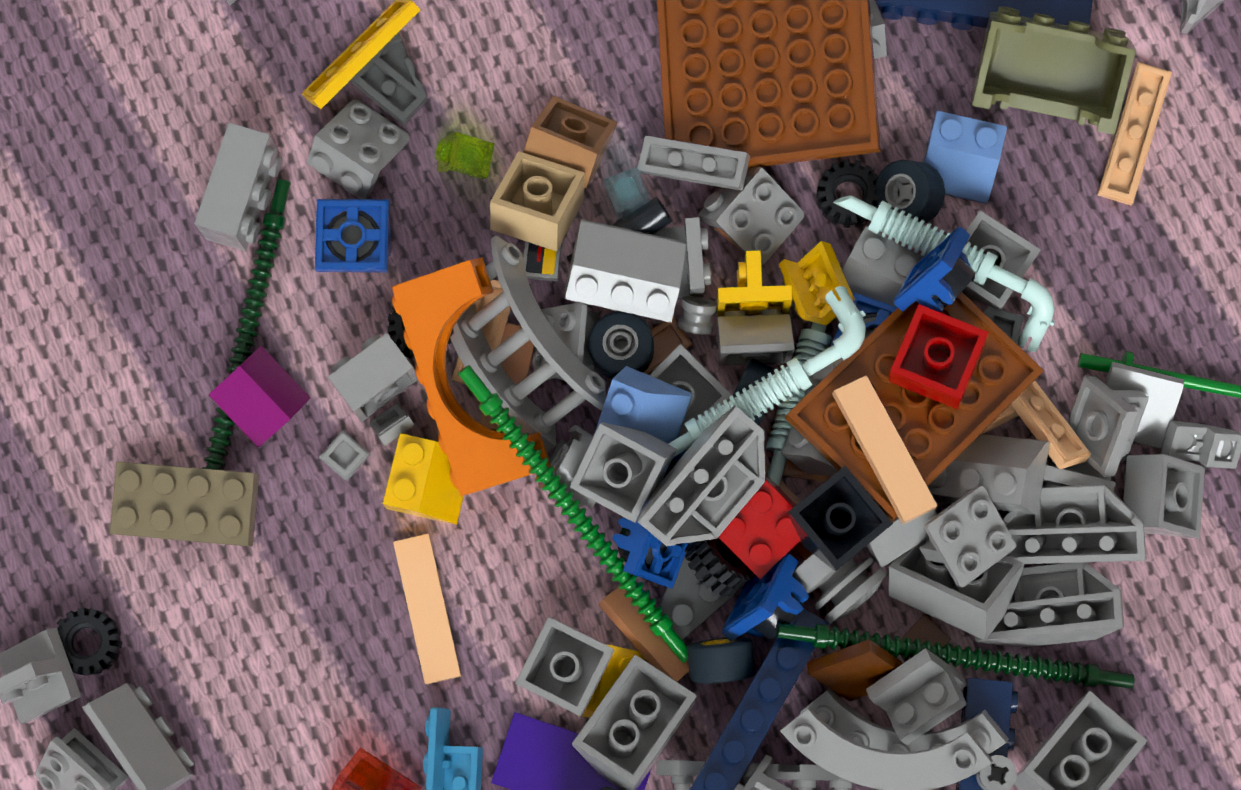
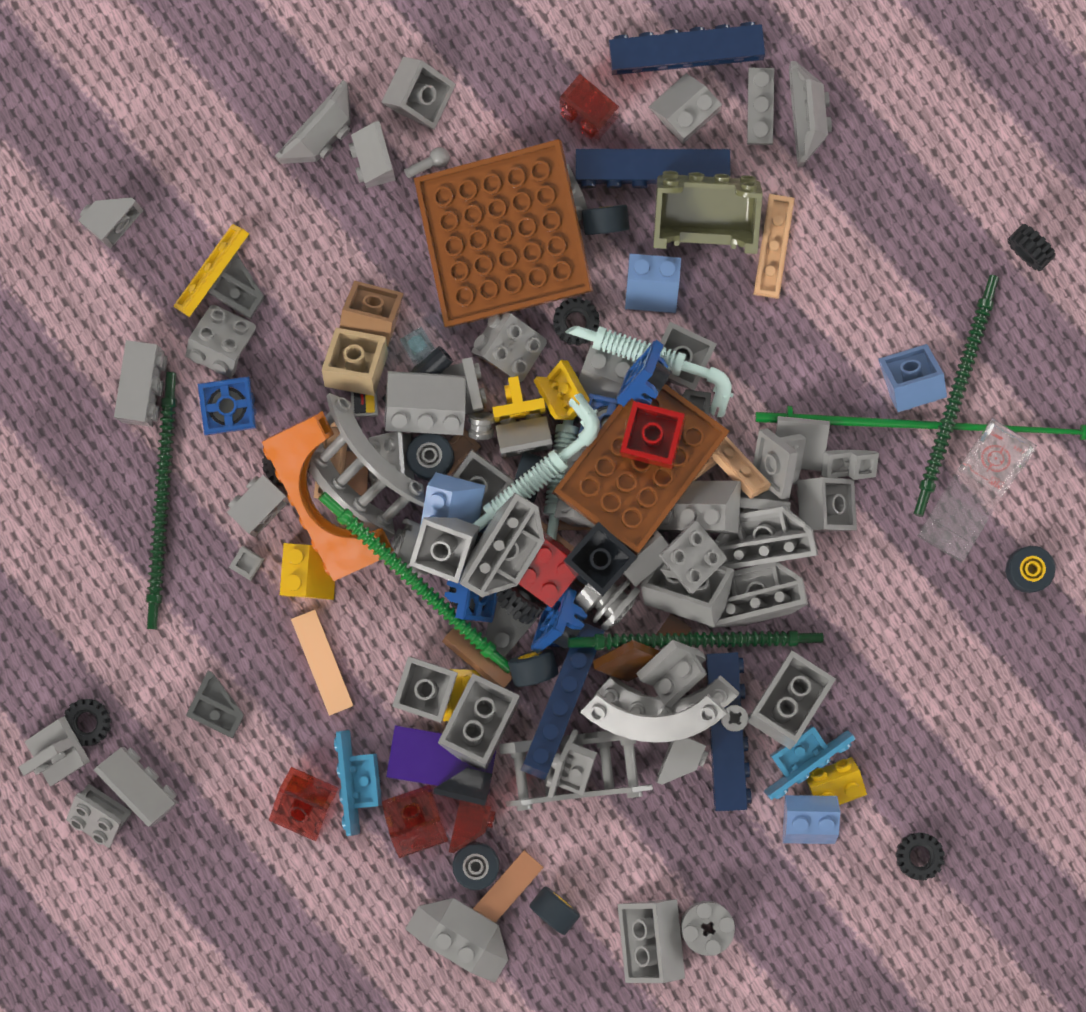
camera: 10 degrees left, 5 degrees up
dark tan plate [110,461,259,546] -> none
magenta slope [208,346,310,447] -> none
light grey tile [369,403,415,446] -> none
clear neon green bracket [435,132,495,180] -> none
light grey plate [637,136,750,191] -> none
light nougat tile [832,375,937,525] -> none
black wheel [875,159,945,224] -> none
none -> dark grey wing [186,670,245,738]
none -> black wheel [582,205,630,235]

